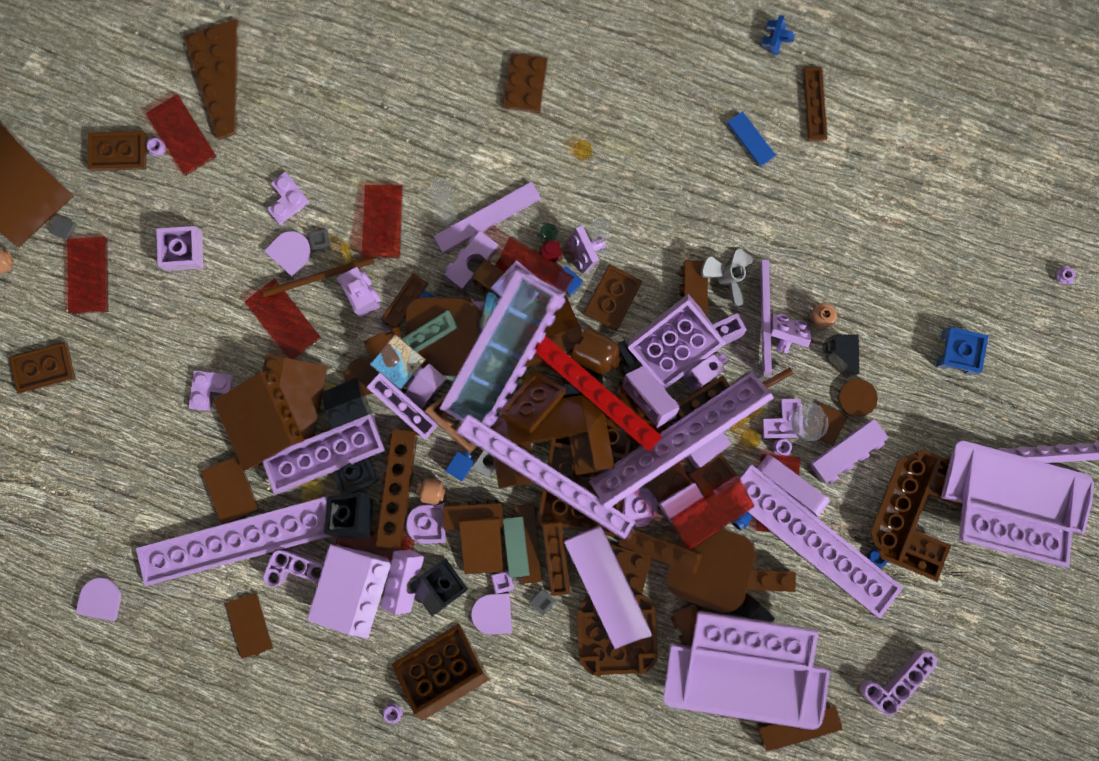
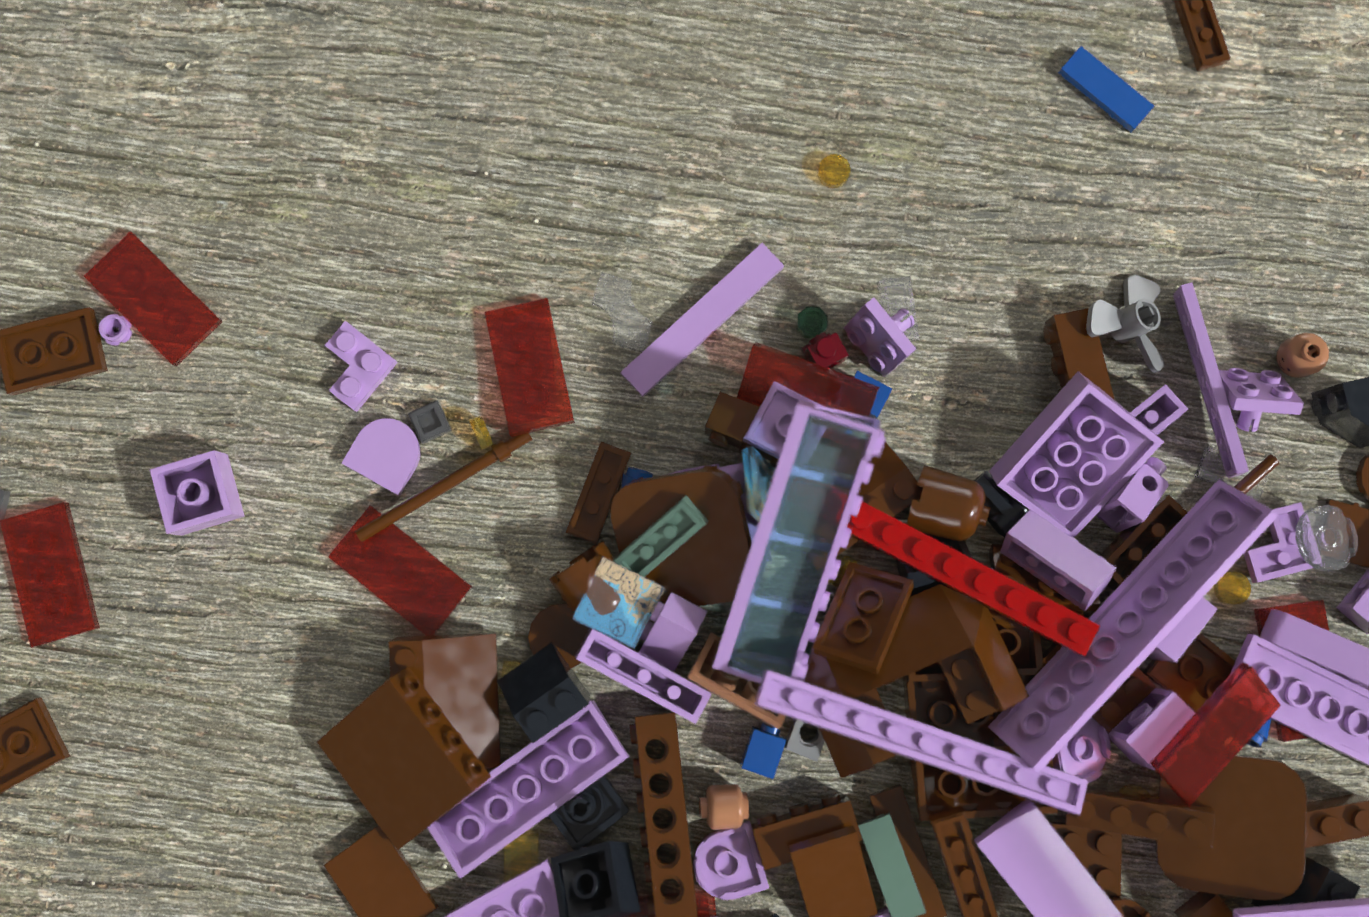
camera: 15 degrees left, 0 degrees up
reddish brown wing [184,19,239,140] -> none
lavender plate [189,371,234,411] -> none
lavender hinge [337,267,381,318] -> none
lavender arch [444,231,499,292] -> none
reddish brown plate [503,53,548,114] -> none
reddish brown tile [583,264,643,332] -> none
lavender plate [773,438,792,457] -> none

